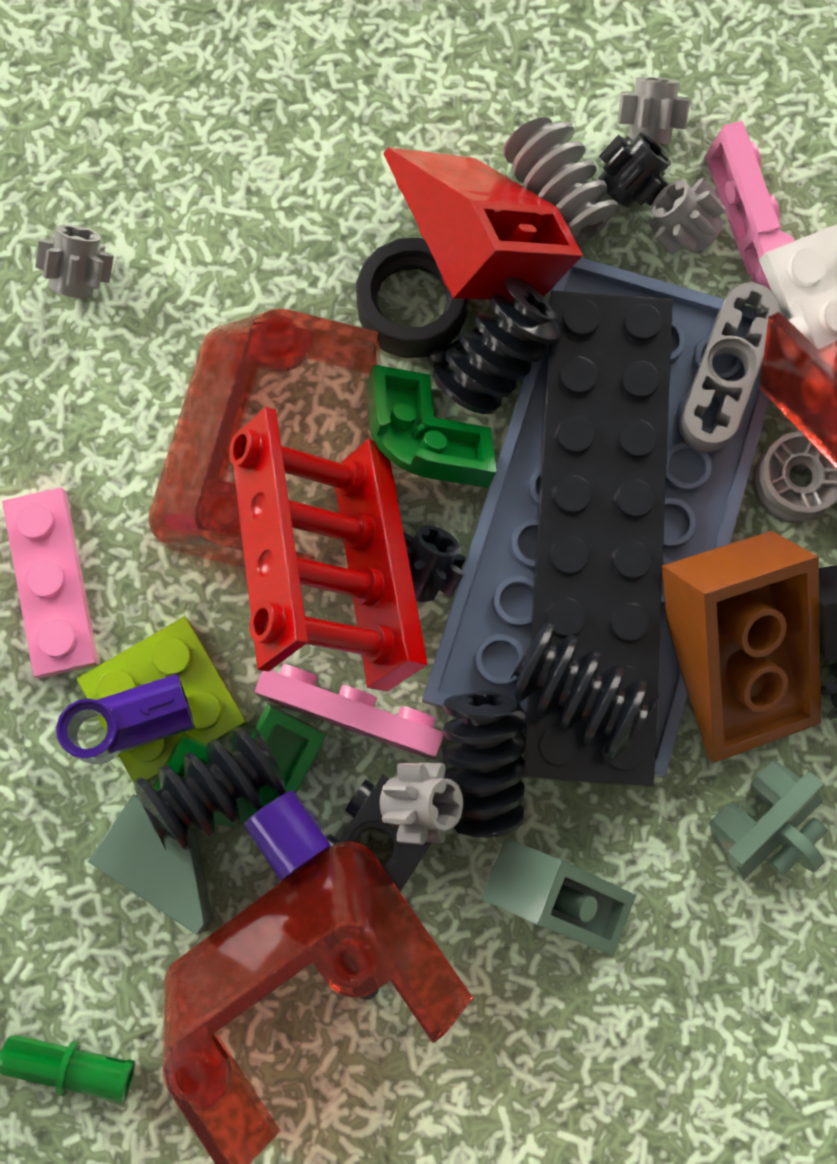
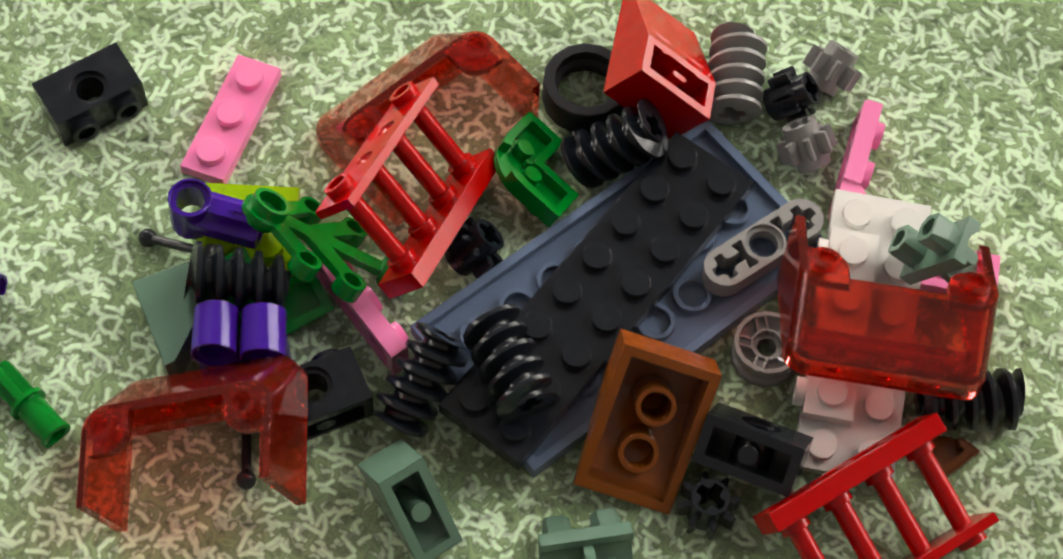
camera: 30 degrees right, 15 degrees down
light grey gear [379,763,463,845] -> none
none -> black hinge [138,228,216,257]
none -> dark purple piece [190,300,245,389]
none -> green plant [242,188,389,303]

